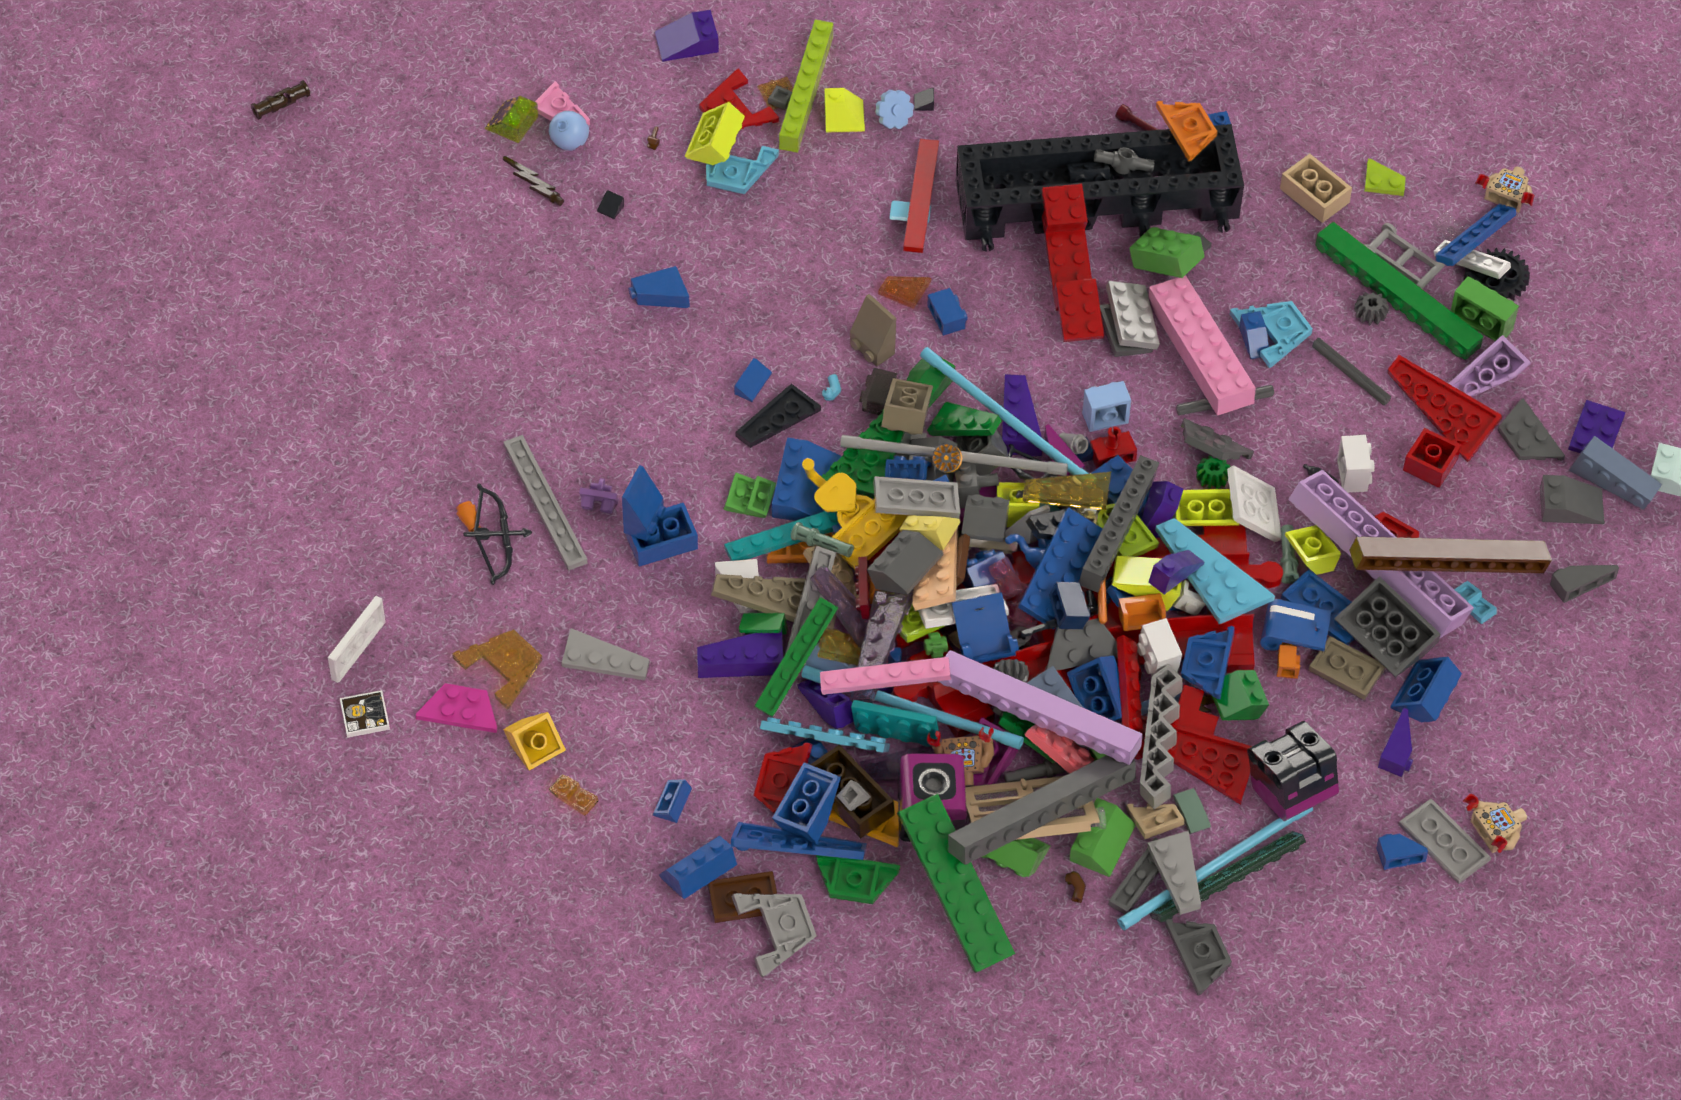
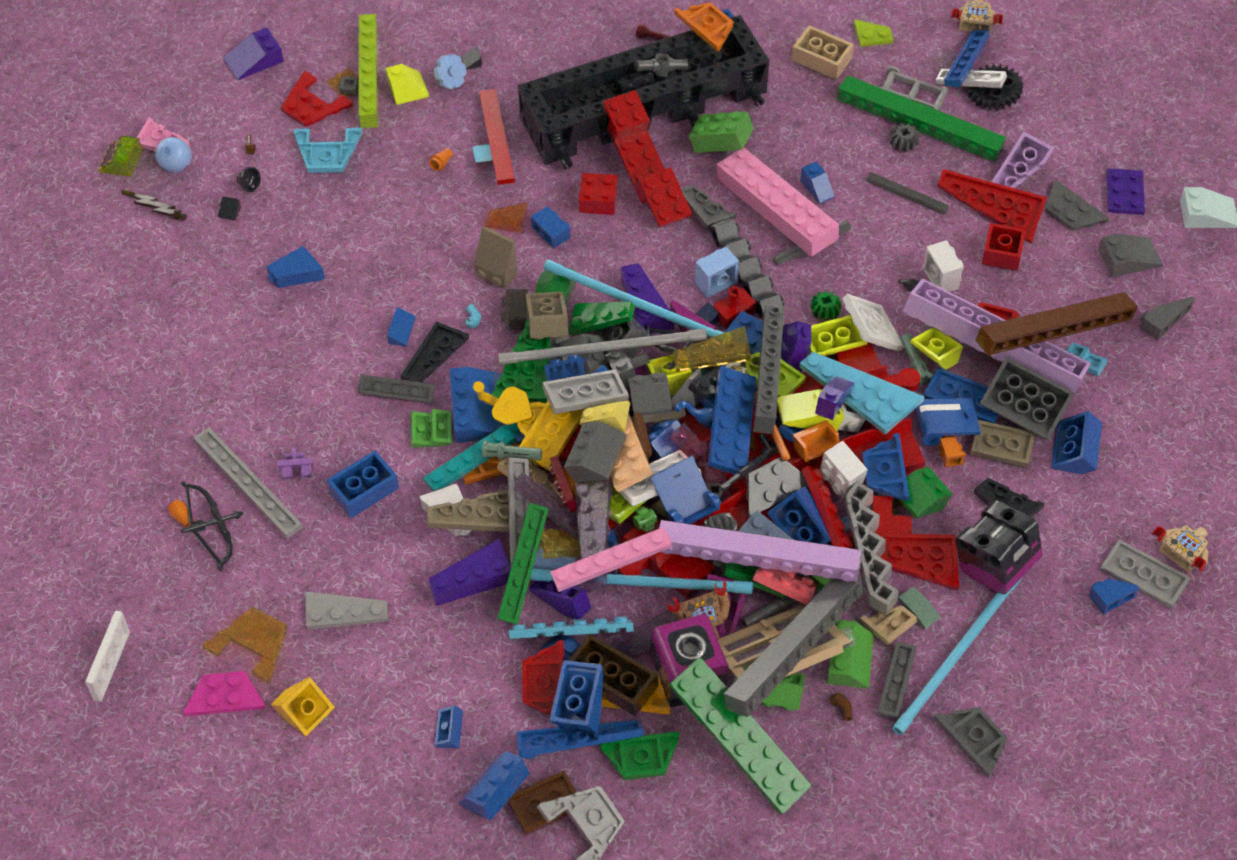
camera: 15 degrees left, 0 degrees up
tile [340,690,390,738] -> none
clear yellow slope [549,774,599,816] -> none
blue slope [622,465,666,541] -> none
neon yellow slope [685,102,745,165] -> none
green panel [739,613,788,635] -> none
light grey slope [837,780,870,811] -> none
teal plate [851,700,940,747] -> none
wheel [932,443,963,473] -> none
brick [1049,582,1090,629] -> none
light grey cone [1059,432,1088,454] -> none
light grey plate [1106,281,1160,350] -> none
light grey wing [1147,830,1201,915] -> none
clear green plate [1149,831,1306,922] -> none
dark grey wing [1181,418,1254,460] -> none
medium azure wing [1230,301,1313,368] -> none
dark purple slope [1378,708,1413,777] -> none
bright green brick [1451,276,1519,341] -> none
sand blue wedge [1569,436,1662,510] -> none
none -> black piece [237,167,261,192]
none -> dark grey tile [358,374,436,403]
none -> orange cone [429,148,453,171]
none -> red brick [579,173,618,215]
none -> brick [709,219,785,318]
none -> black wing [974,478,1045,517]

